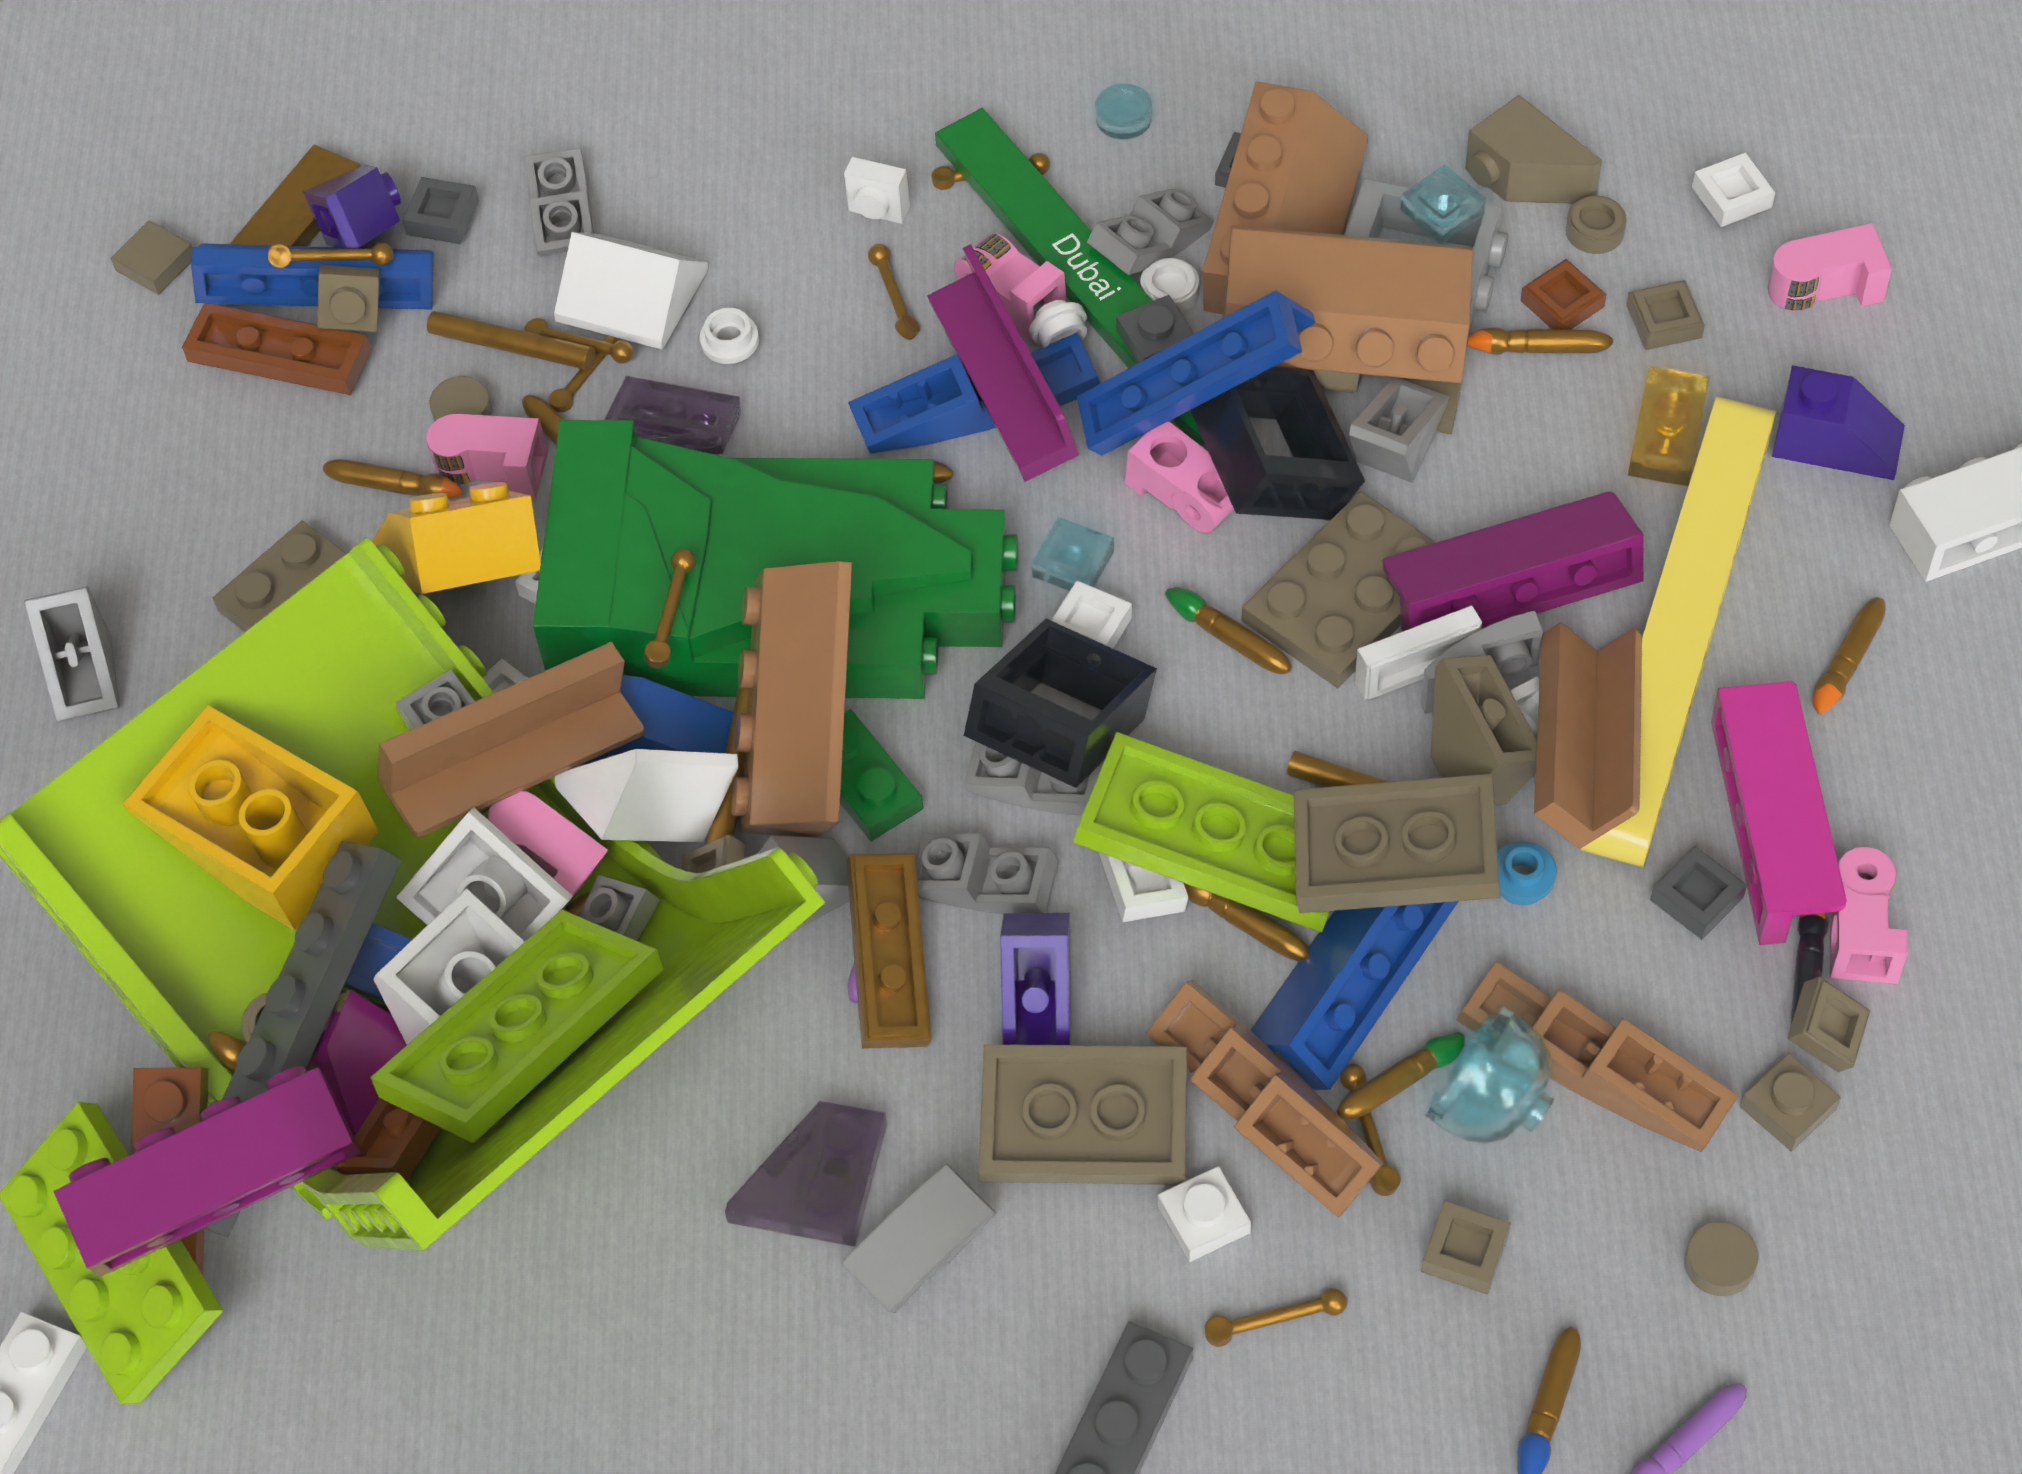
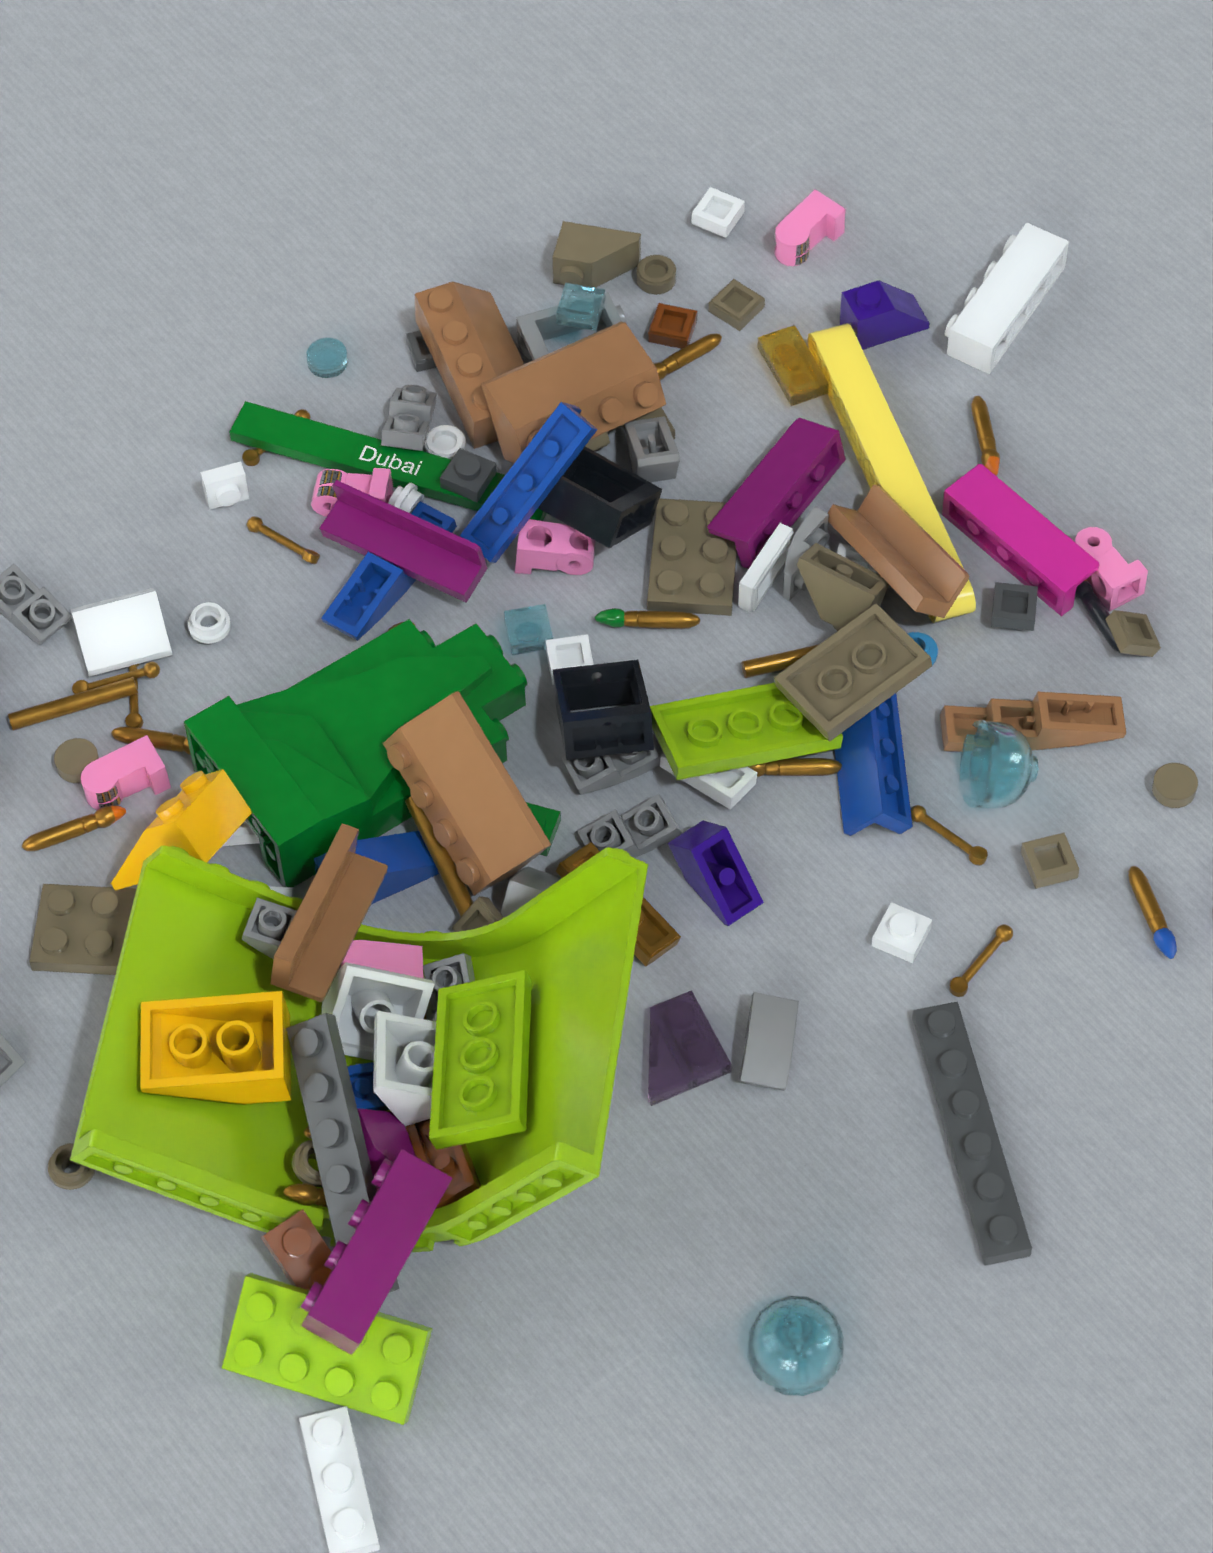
camera: 40 degrees left, 0 degrees up
white slope [555,749,738,842] -> none
clear purple wing [604,376,741,455] -> none
pearl gold hinge [644,548,696,668] -> none
dark tan plate [979,1045,1187,1185] -> none
medium nougat slope [1146,980,1384,1218] -> none
pearl gold piece [1336,1032,1465,1120] -> none
dark tan plate [1740,1053,1841,1152] -> none

